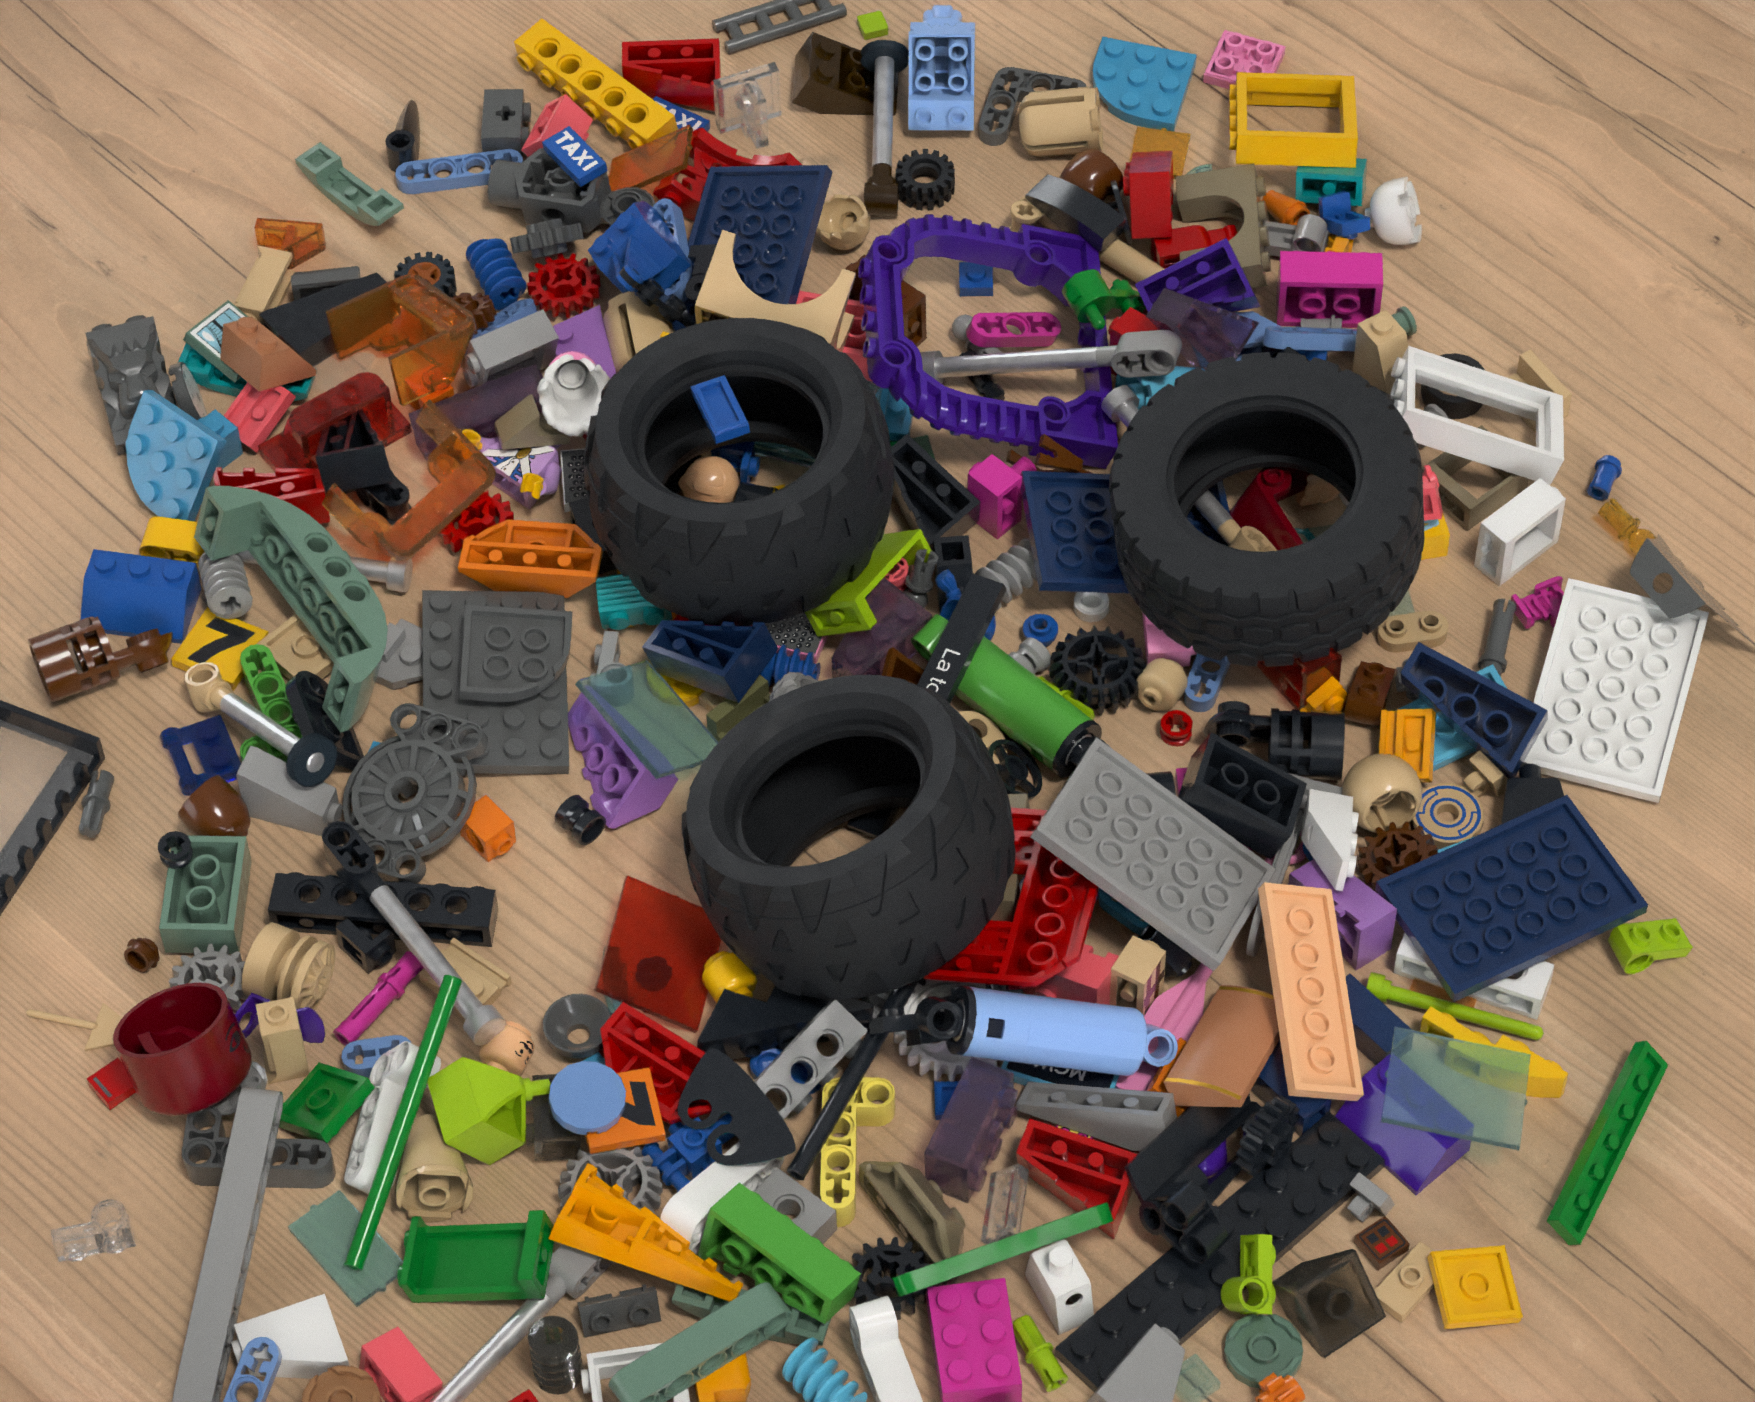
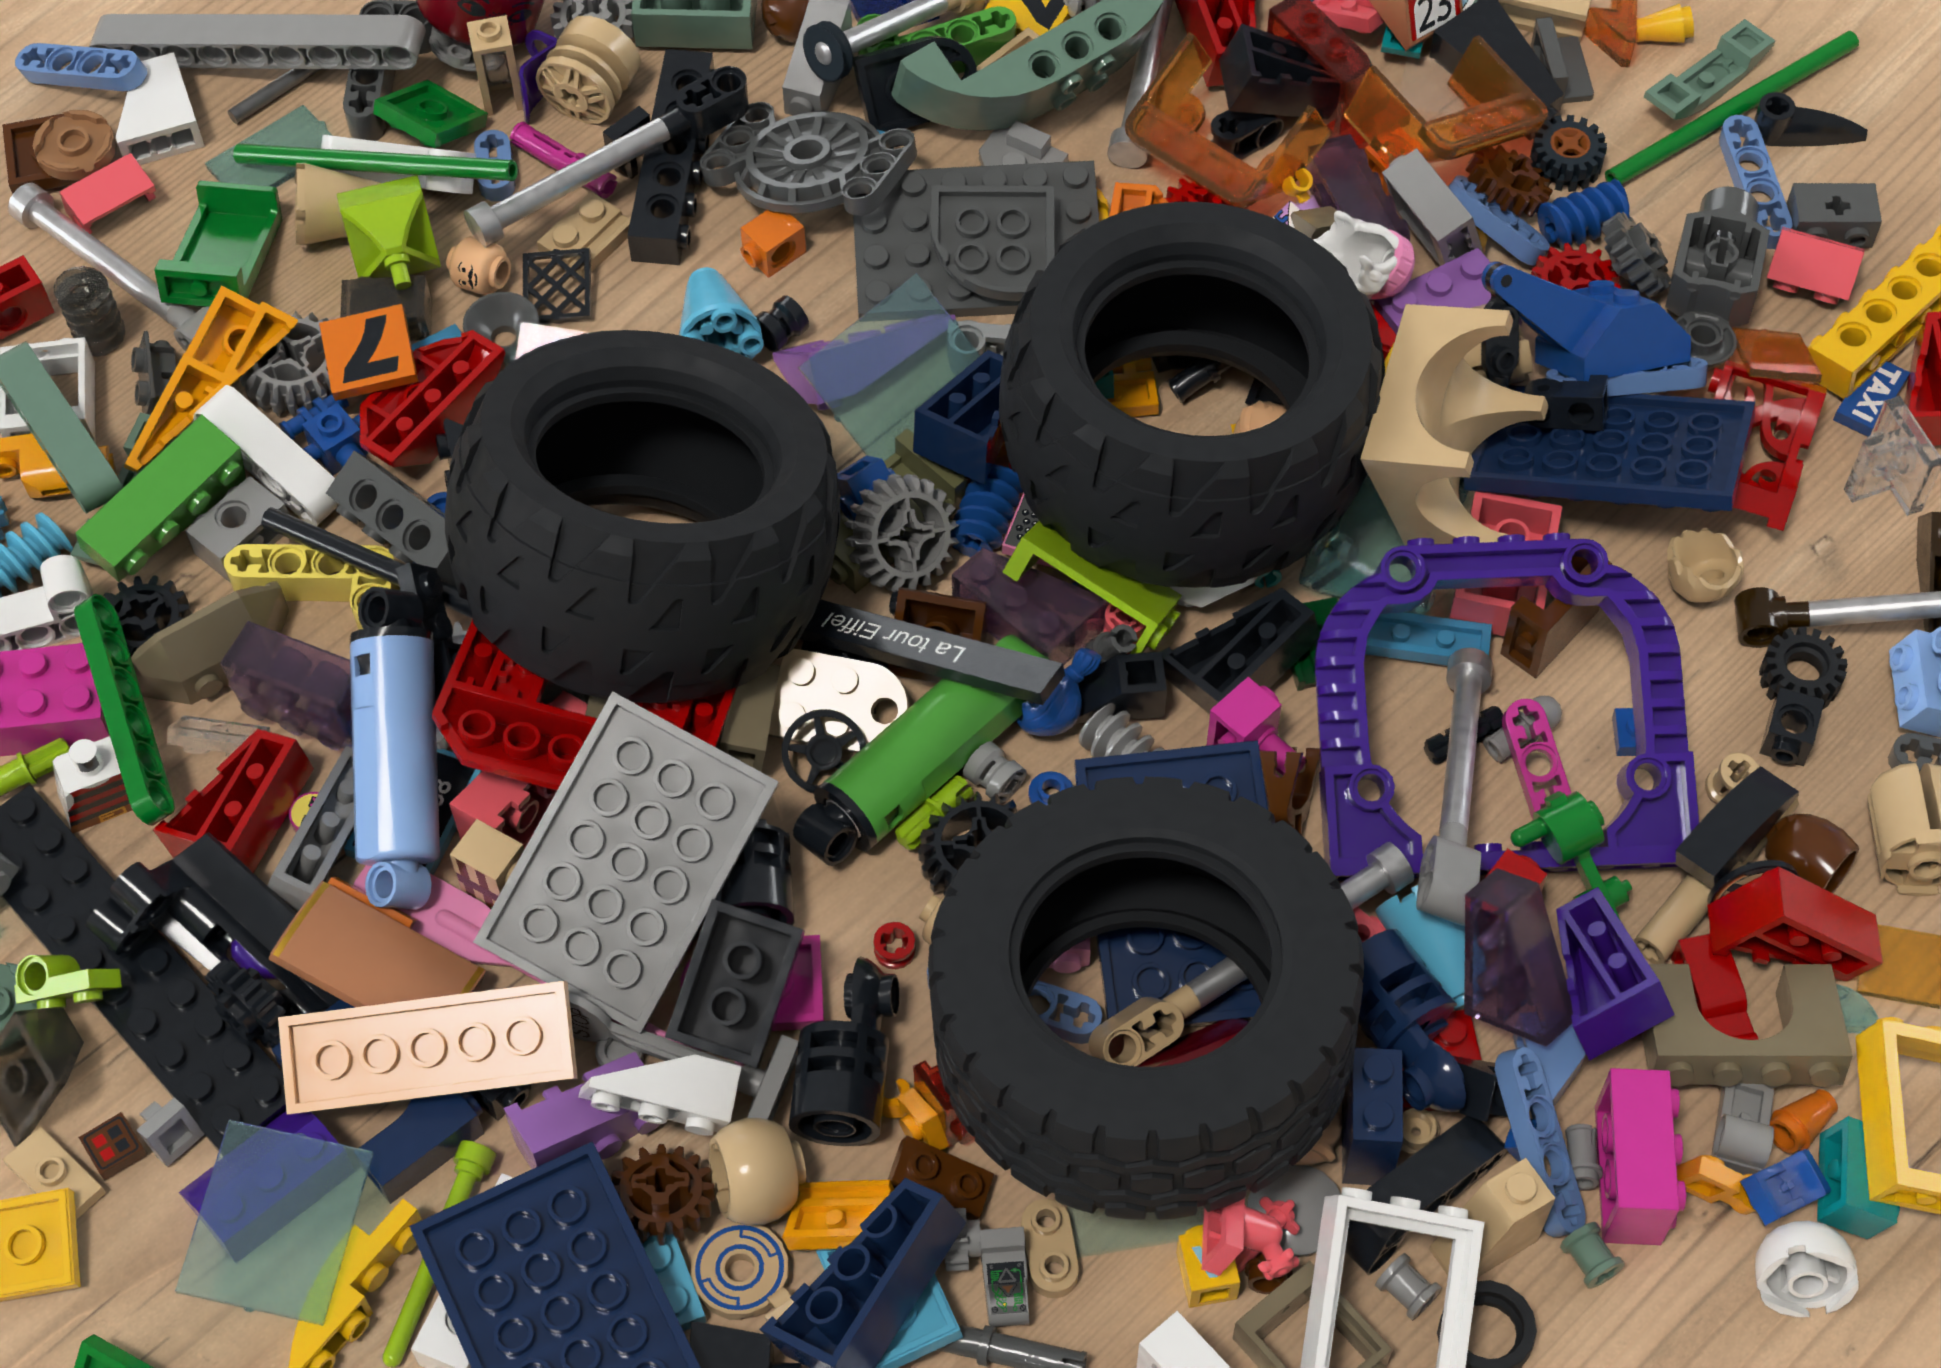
camera: 90 degrees right, 5 degrees up
blue tile [542,126,608,187] -> none
medium blue tile [549,1061,626,1135] -> none
black piece [678,1048,796,1165] -> none
blue tile [691,375,750,444] -> none
none -> flat silver bar [227,69,321,124]
none -> black window [523,248,592,323]
none -> medium azure cone [679,267,764,360]
none -> leg [979,1227,1029,1327]
none -> green piece [1605,31,1859,185]
none -> yellow cone [1634,4,1694,43]
none -> black brick [1759,687,1825,767]

